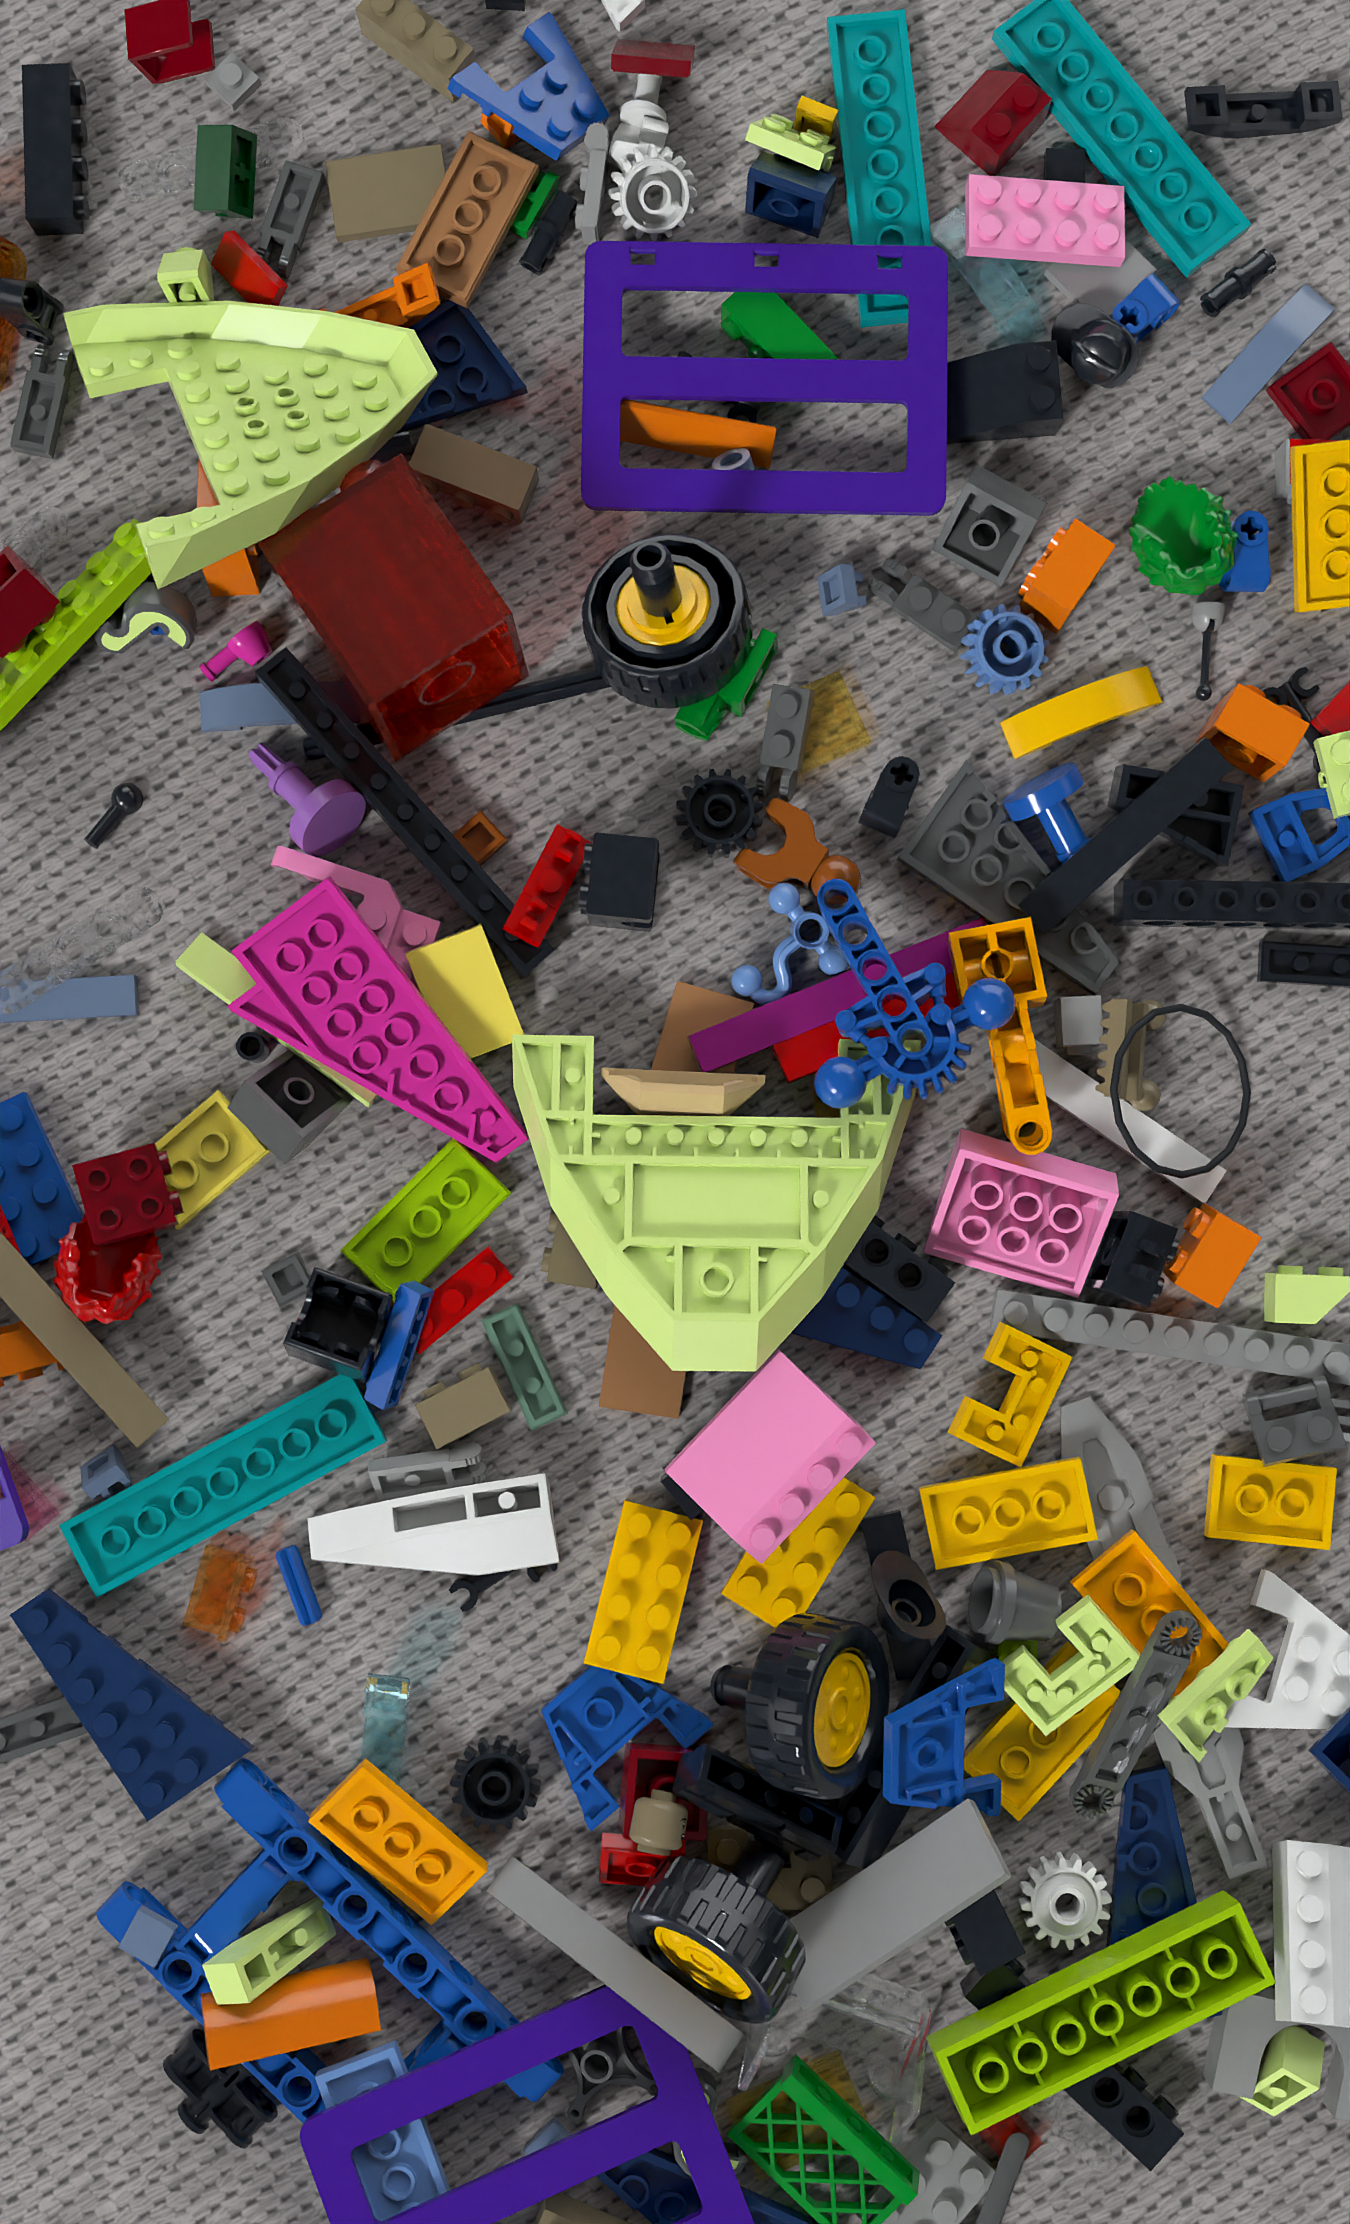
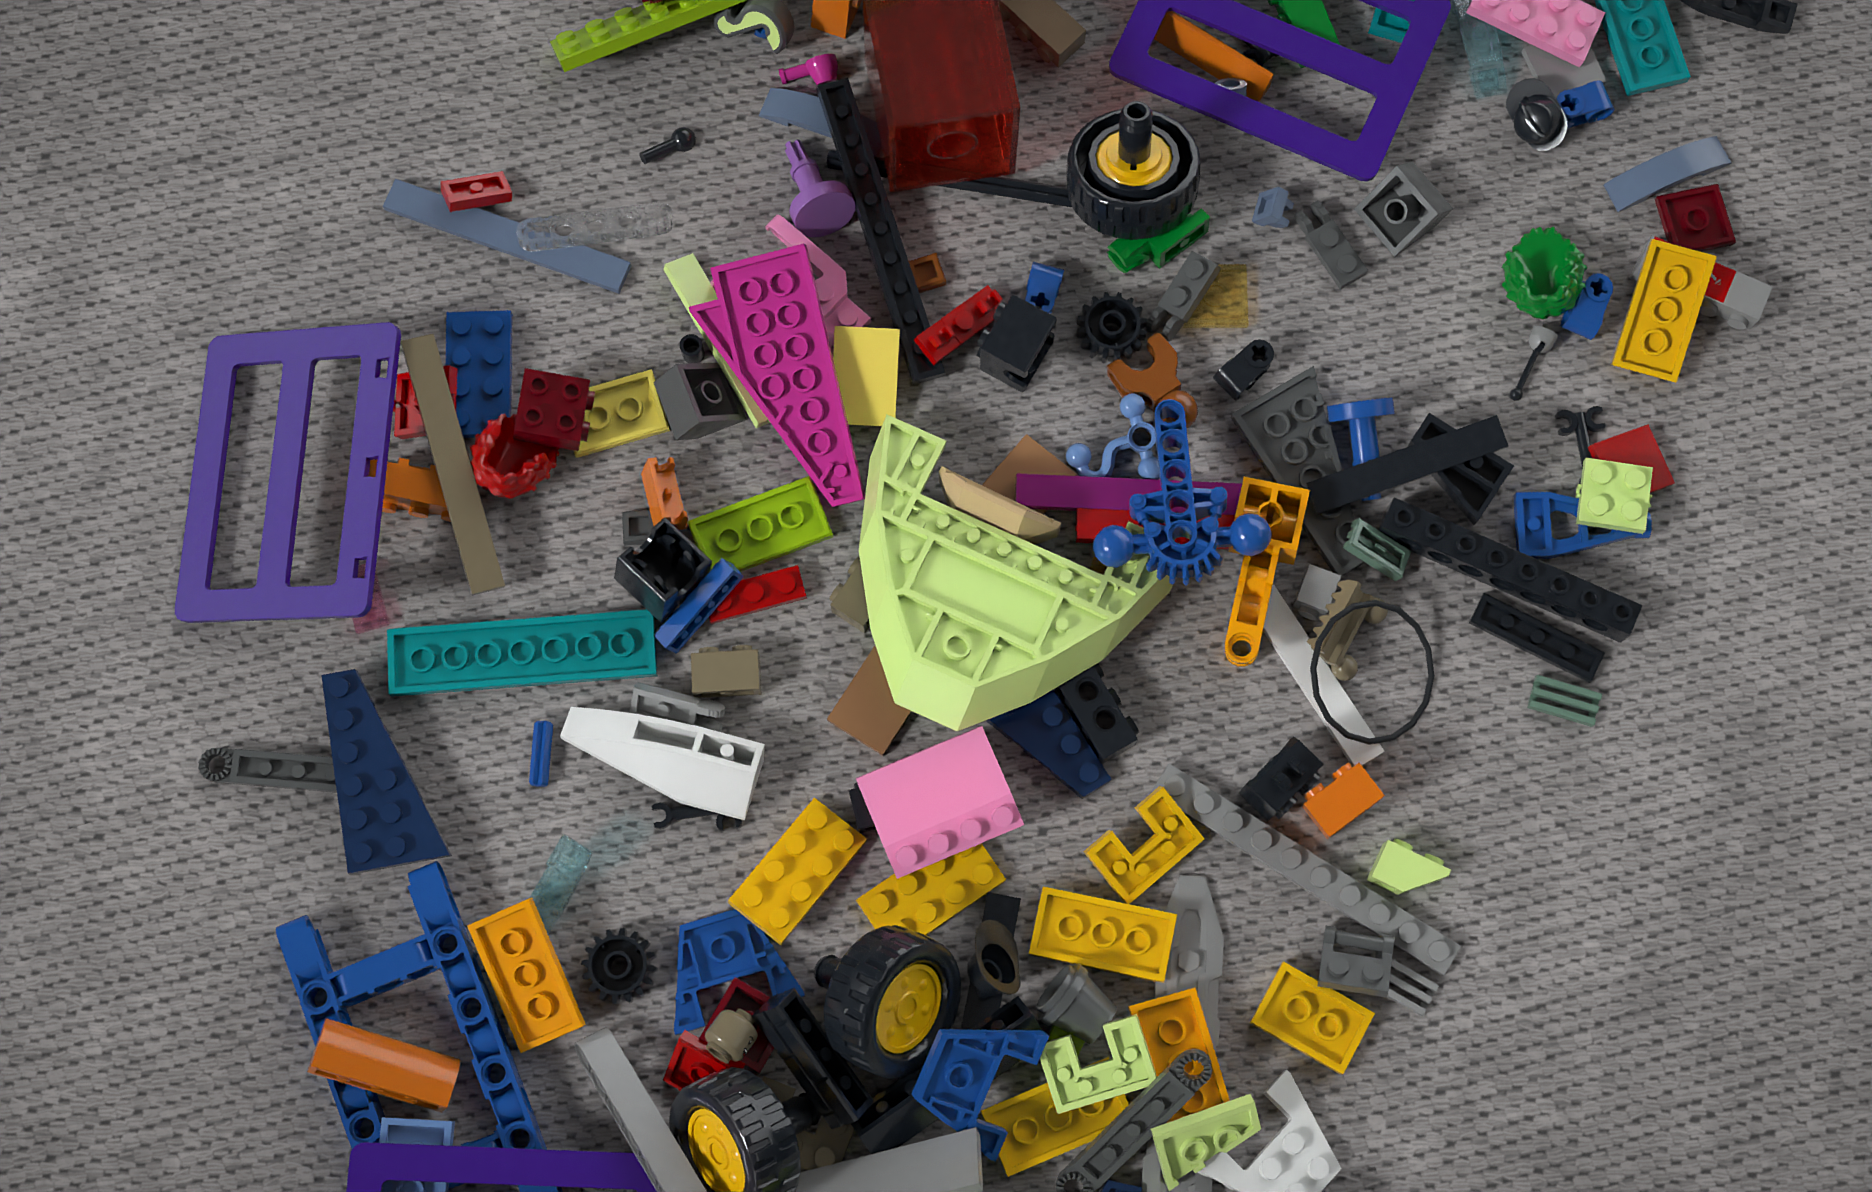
camera: 25 degrees right, 10 degrees down
sand blue tile [80,1444,132,1500] -> none
sand blue tile [118,1905,178,1968] -> none
black axle [163,2029,278,2149] -> none
clear orange bracket [183,1544,258,1642] -> none
yellowish green slope [202,1897,337,2005] -> none
sand green tile [481,1303,568,1431] -> none
bright pink slope [923,1128,1119,1298] -> none
black slope [947,340,1063,444] -> none
medium blue gear [960,604,1049,695] -> none
yellow slope [1000,666,1162,760] -> none
orange brick [1018,518,1116,634] -> none
orange brick [1195,683,1310,783] -> none
black pin [1200,249,1277,318] -> none
none -> orange hinge [641,457,688,530]
none -> blue piece [1025,262,1064,314]
none -> sand green tile [1343,518,1411,582]

